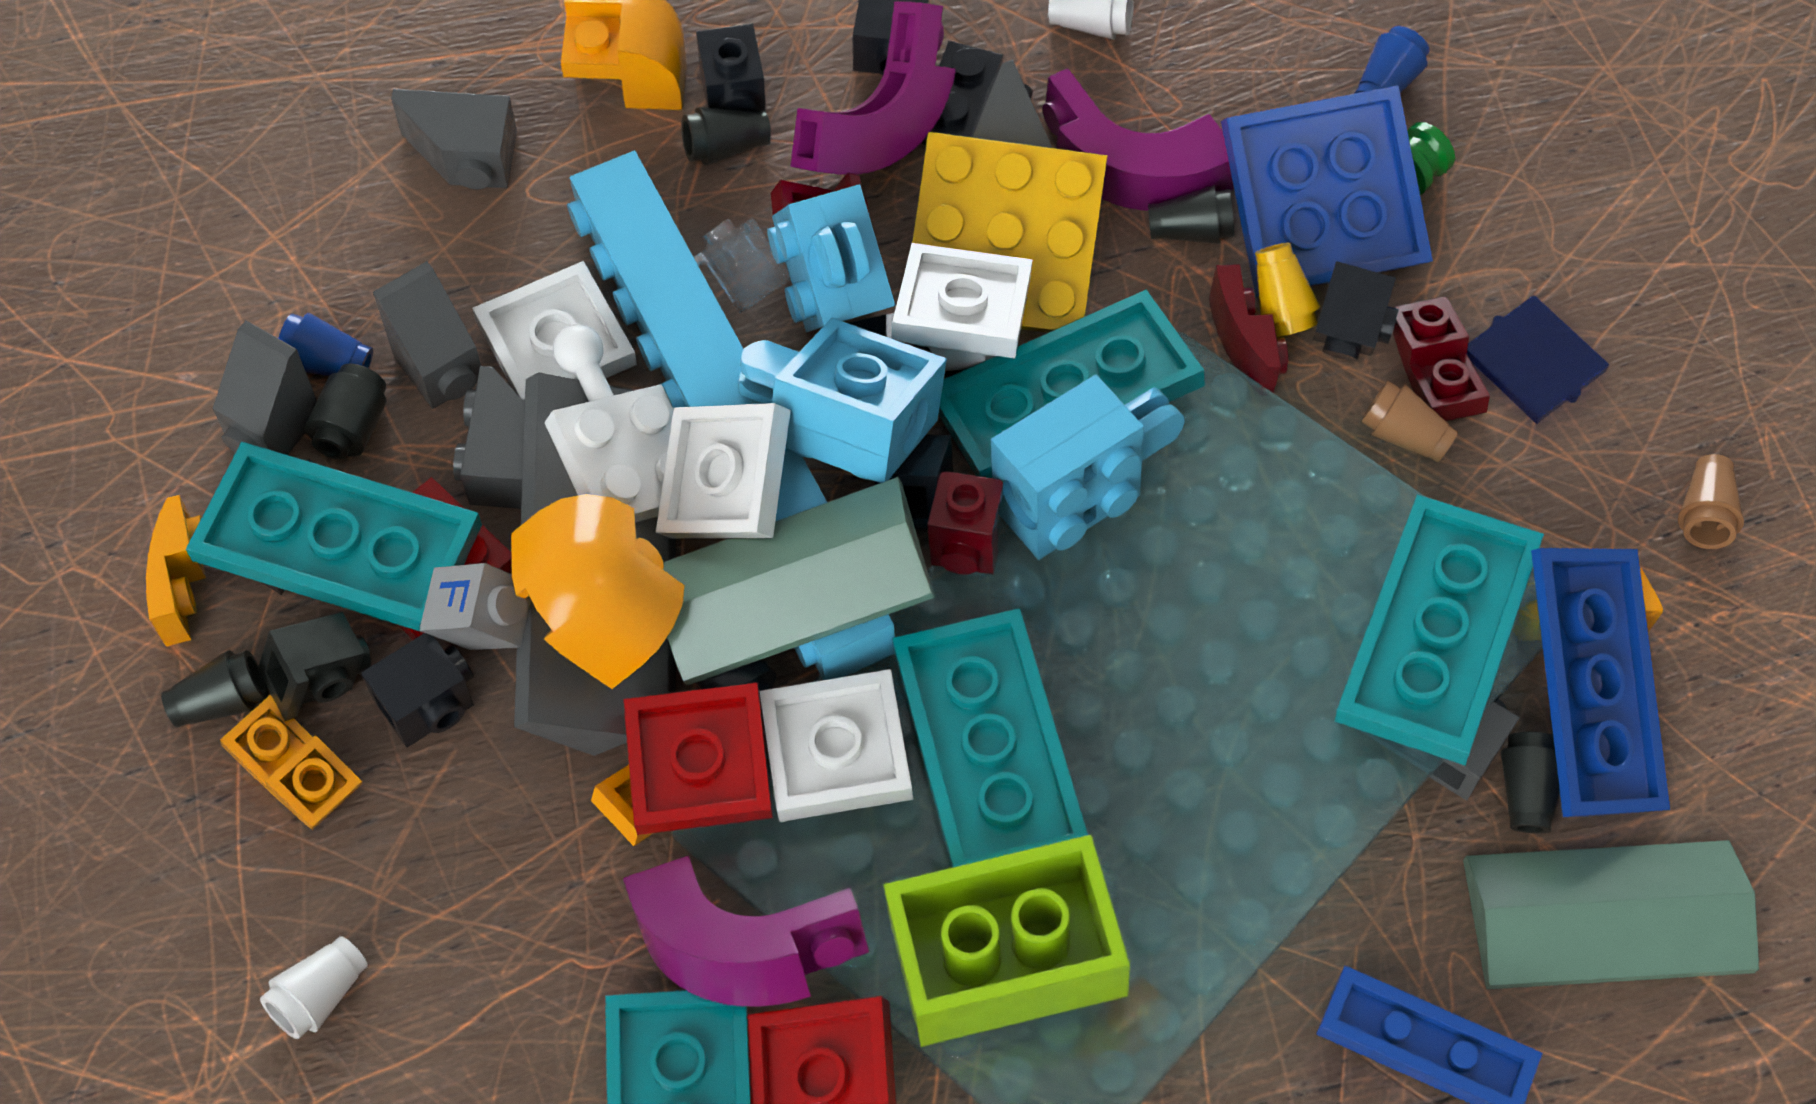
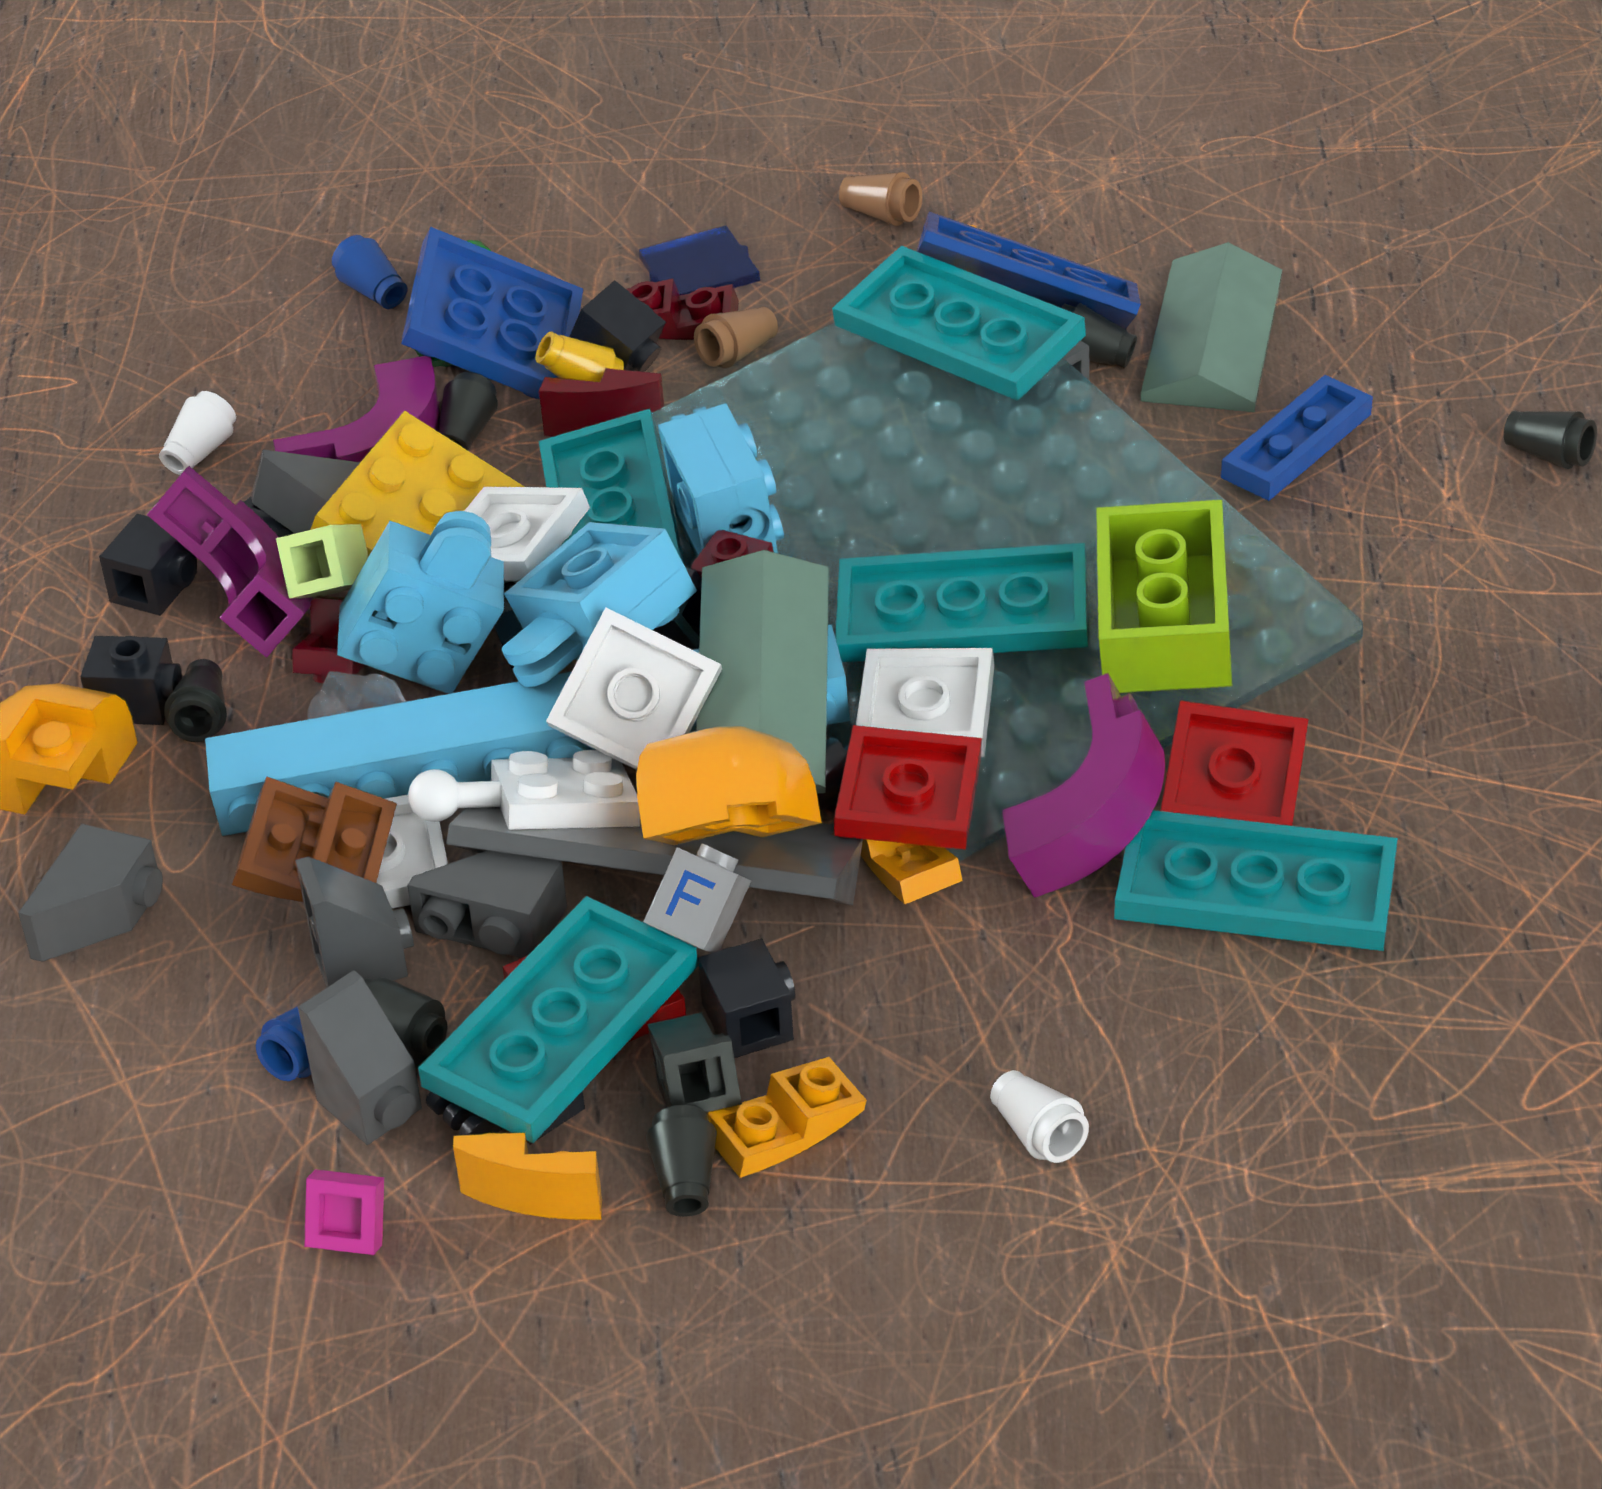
camera: 70 degrees left, 20 degrees down
none -> dark orange slope [232,776,397,902]
none -> yellowish green brick [276,524,368,599]
none -> dark pink tile [304,1169,384,1255]

